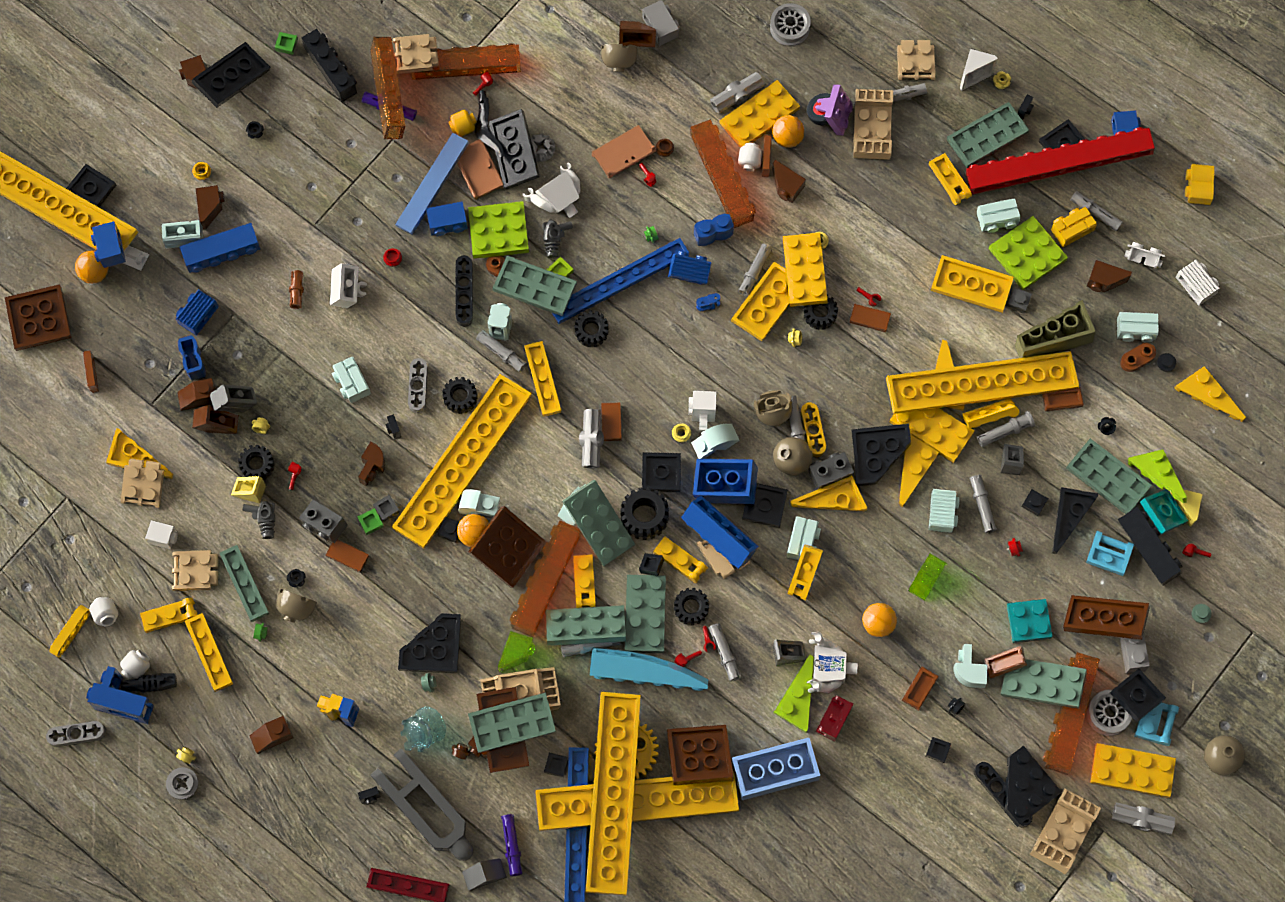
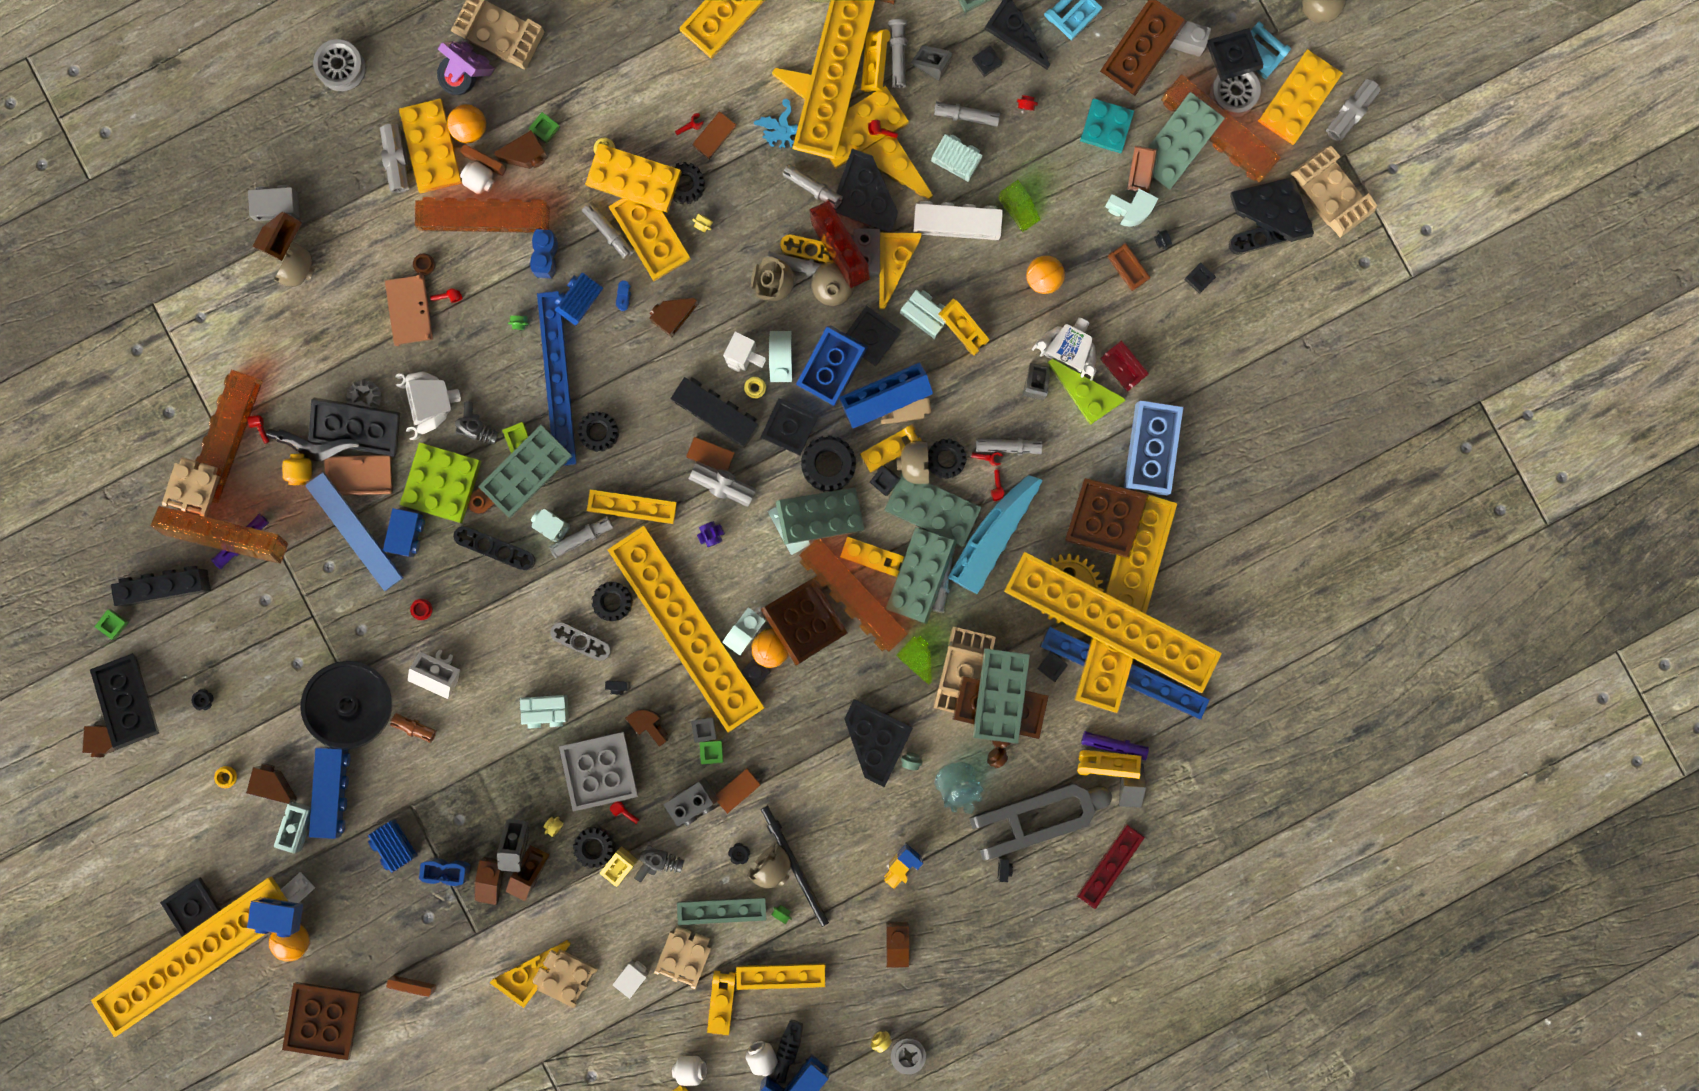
camera: 75 degrees left, 15 degrees up
none -> black dish [300,661,392,750]
none -> bright green plate [528,112,560,144]
none -> light grey plate [559,732,638,811]
none -> reddish brown slope [649,298,699,338]
none -> black brick [670,377,759,448]
none -> dark purple gear [697,521,725,548]
none -> dark azure piece [754,99,798,149]
none -> black bar [760,805,829,927]
none -> light grey pin [783,164,843,208]
none -> clear red brick [809,201,870,288]
none -> red hand [868,120,898,138]
none -> dark tan cylinder [897,441,929,484]
none -> white brick [913,201,1003,240]
none -> yellow plate [1077,750,1141,779]

